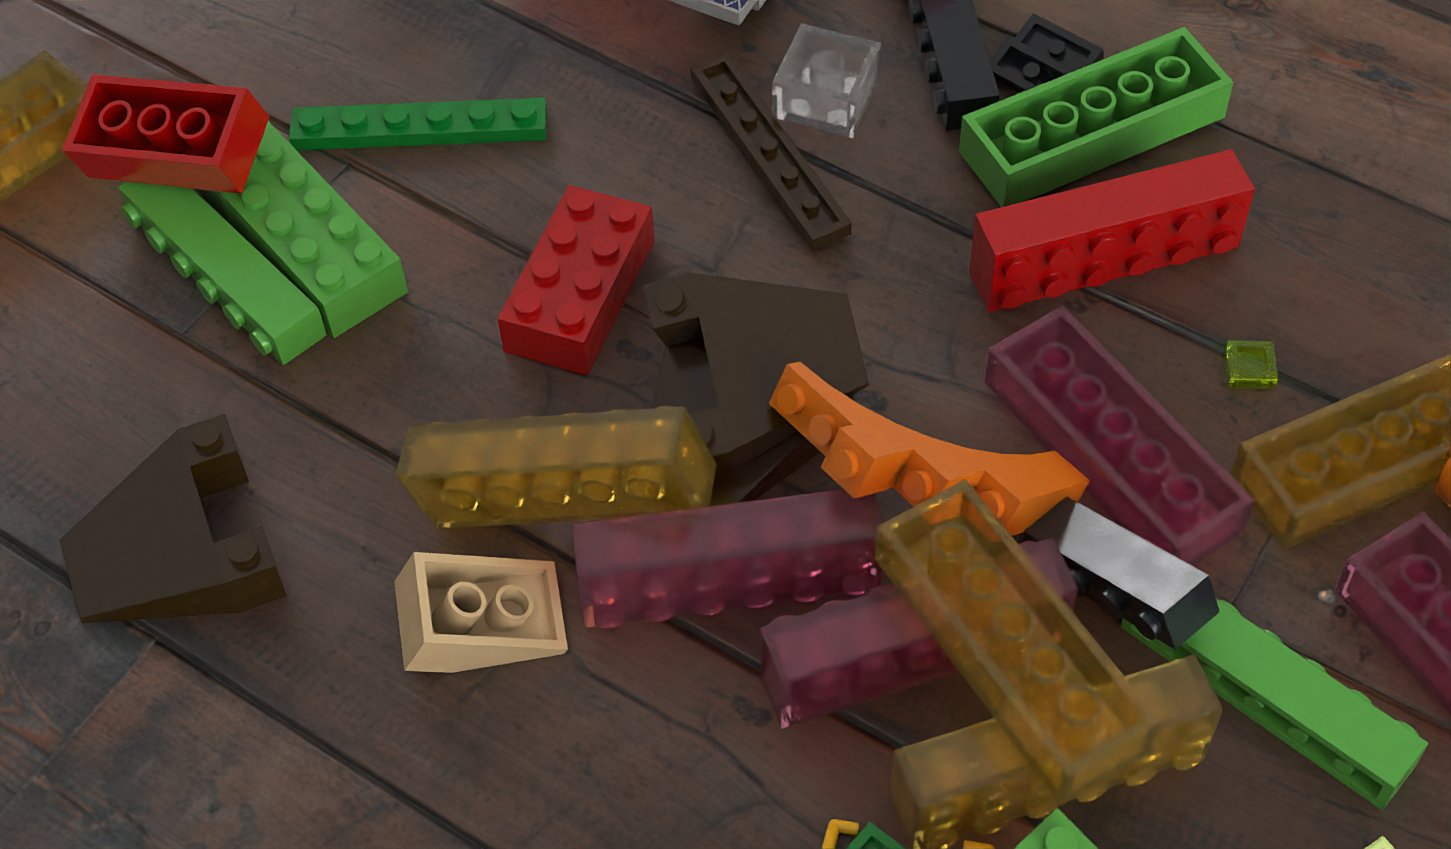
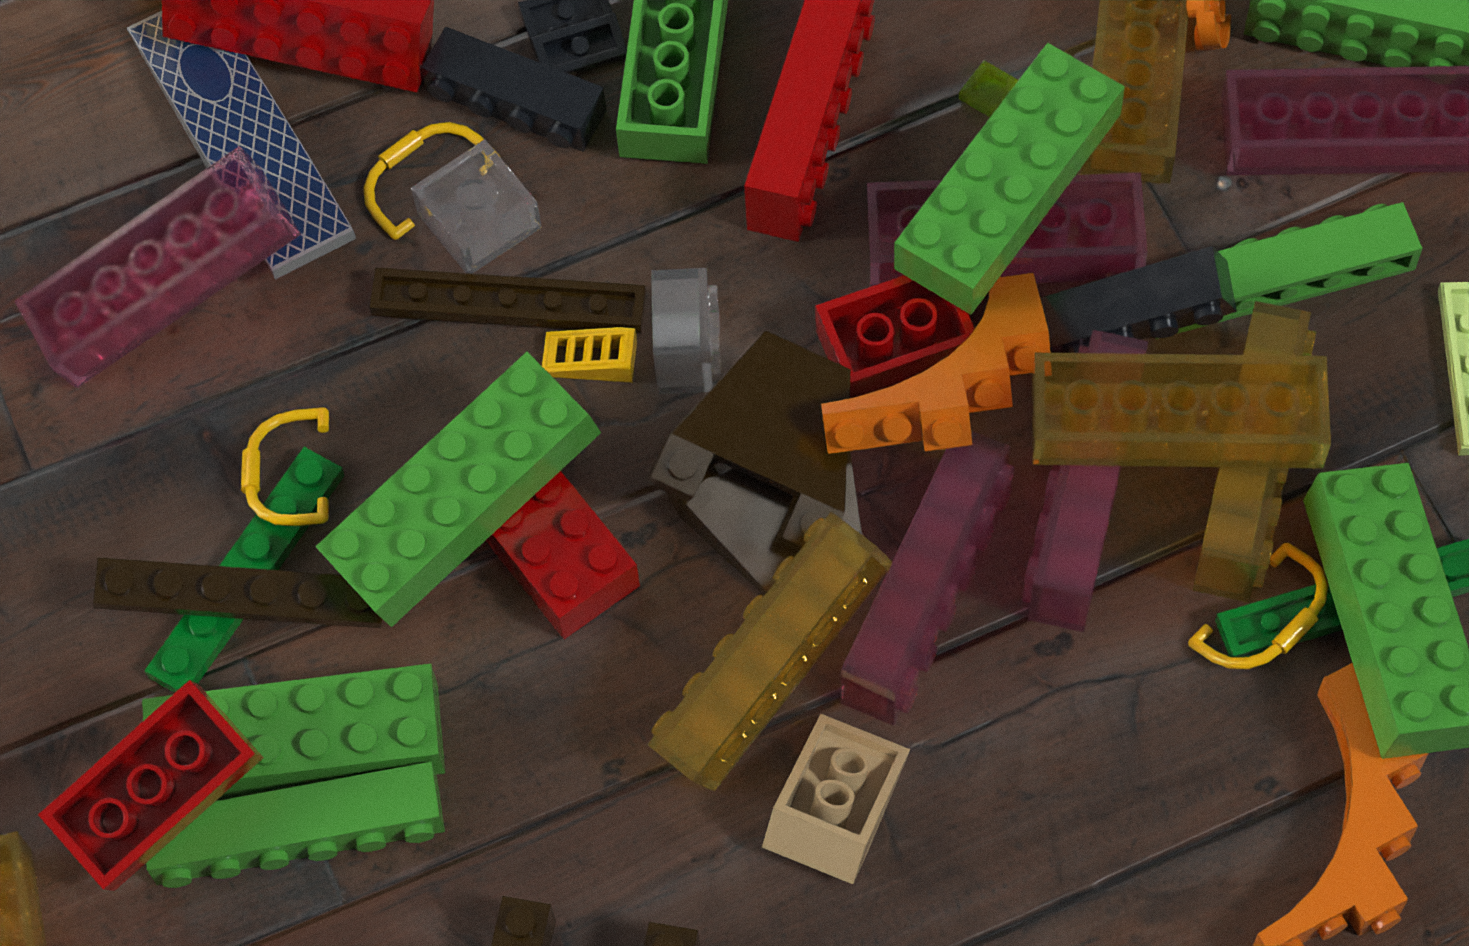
camera: 55 degrees left, 10 degrees up
none -> dark brown plate [93,557,382,628]
none -> yellow piece [241,407,329,526]
none -> bright green brick [315,352,601,627]
none -> yellow piece [363,122,500,240]
none -> yellow slope [542,327,637,383]
none -> clear brick [651,268,722,394]
none -> red brick [815,275,975,398]
none -> bright green brick [894,43,1125,315]

